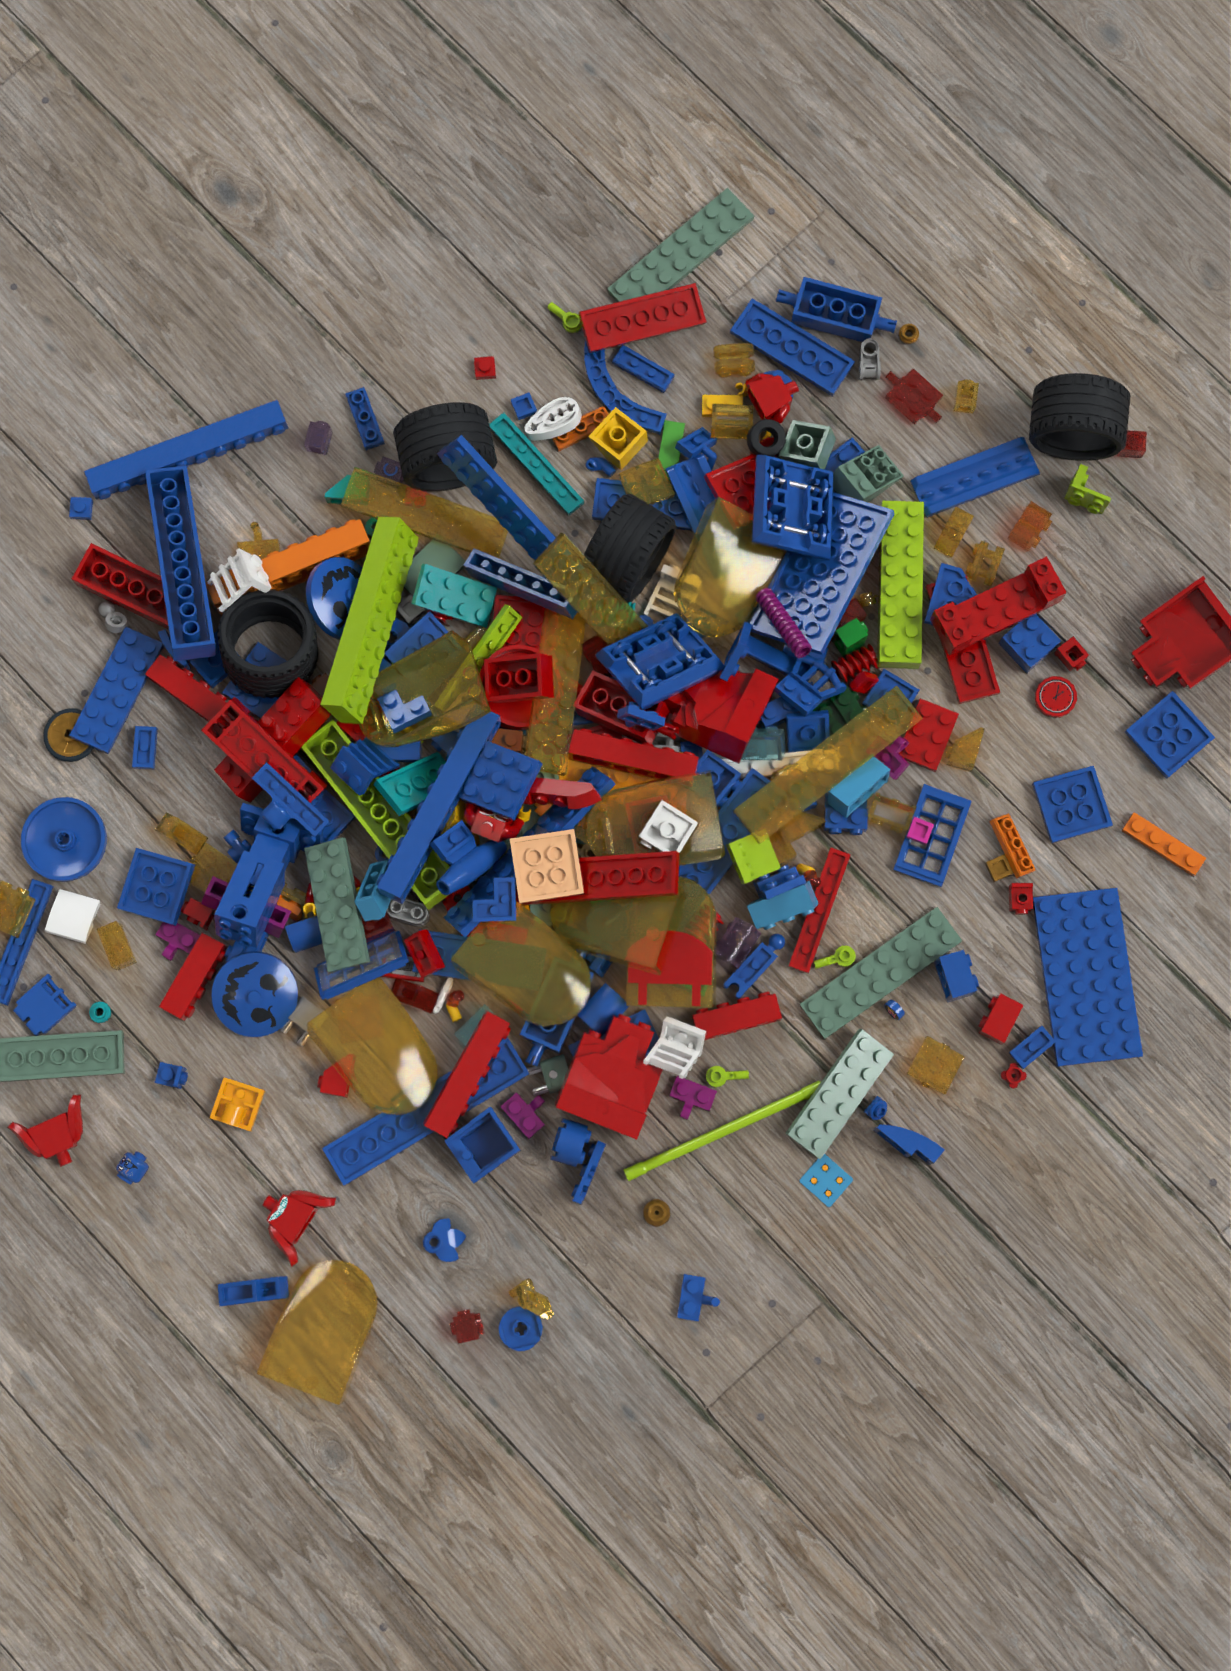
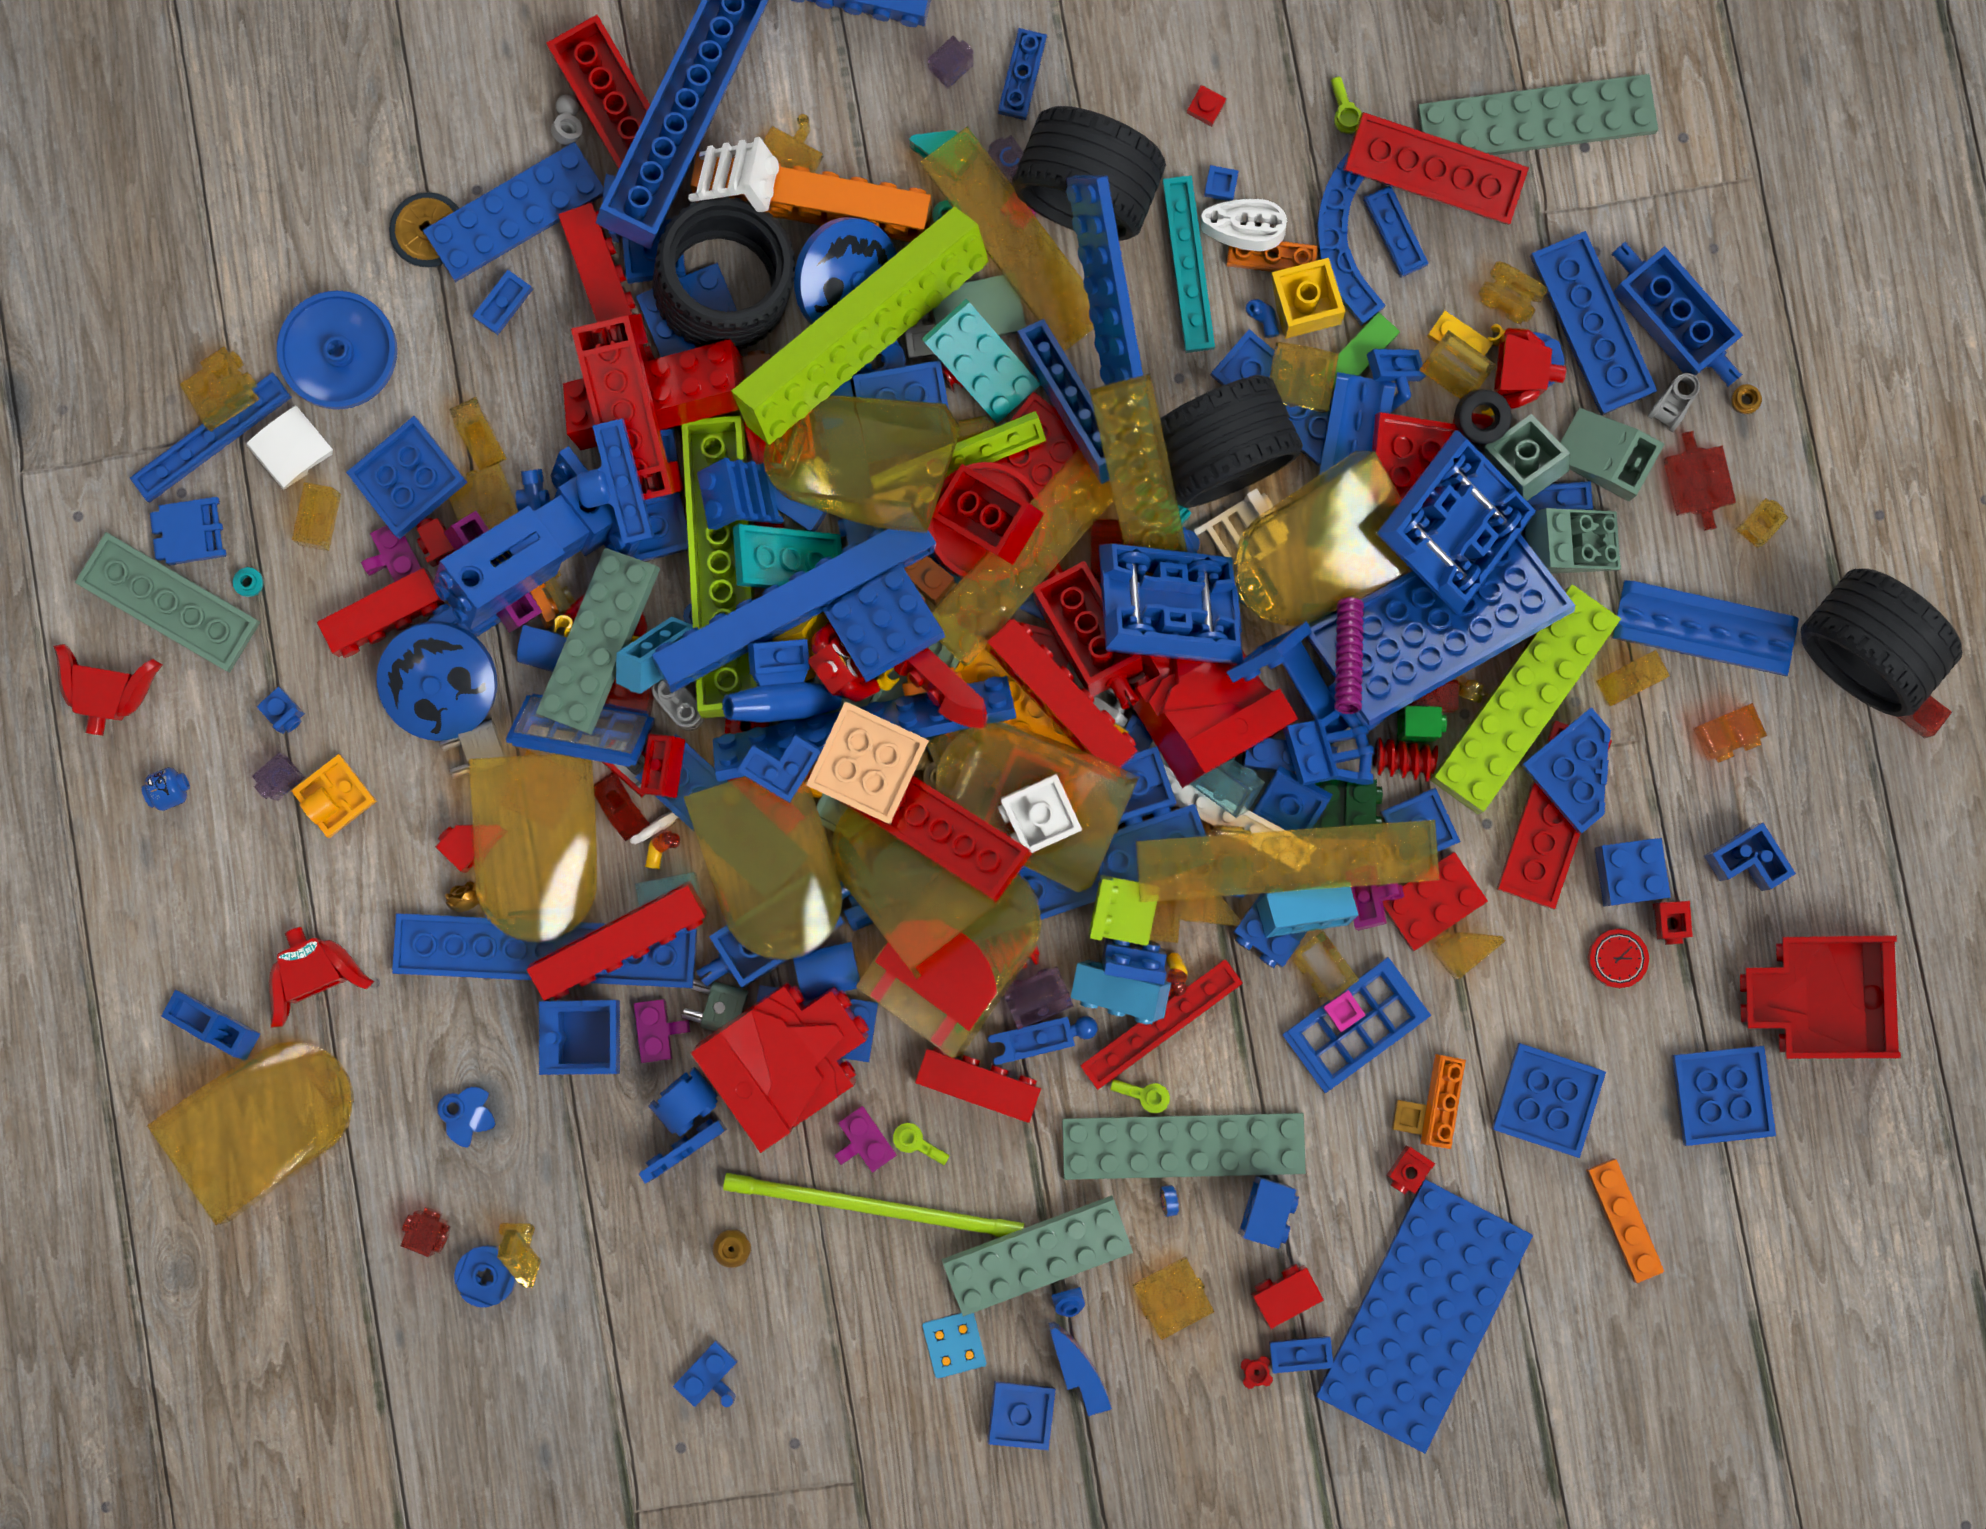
camera: 30 degrees right, 5 degrees up
plate [377,689,432,734] -> none
blue plate [617,702,666,731] -> none
white plate [643,1016,706,1079] -> none
red plate [849,671,879,694] -> none
red plate [930,556,1067,656] -> none
clear yellow brick [965,541,1005,587] -> none
lime bracket [1064,464,1111,514] -> none
none -> clear purple brick [252,753,305,801]
none -> pearl gold plate [445,881,482,912]
none -> blue plate [987,1381,1056,1450]
none -> sand green slope [1560,408,1665,502]
none -> blue brick [1704,823,1796,891]

